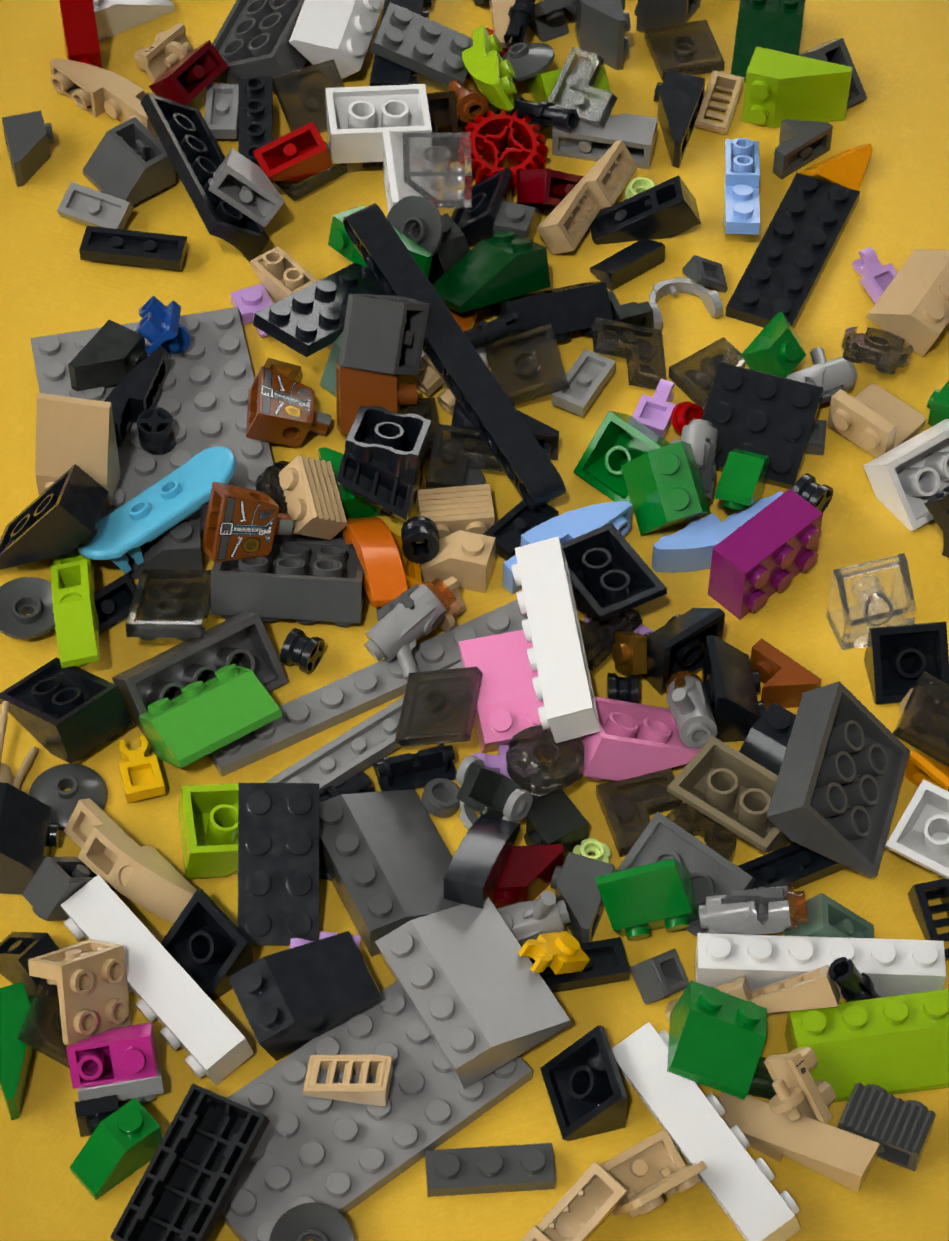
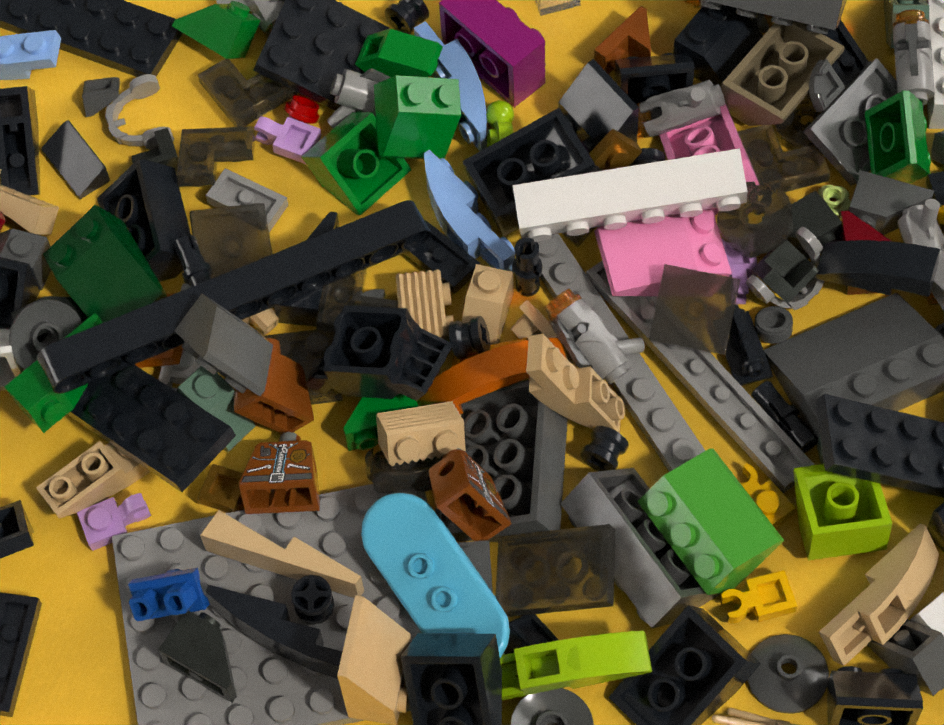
camera: 85 degrees left, 10 degrees up
none -> tan slope [200,510,364,598]
none -> lime plate [486,100,514,147]
none -> black pin [512,238,543,297]
none -> tan slope [526,334,625,433]
none -> yellow plate [740,463,796,528]
none -> dark grey tile [809,59,846,112]

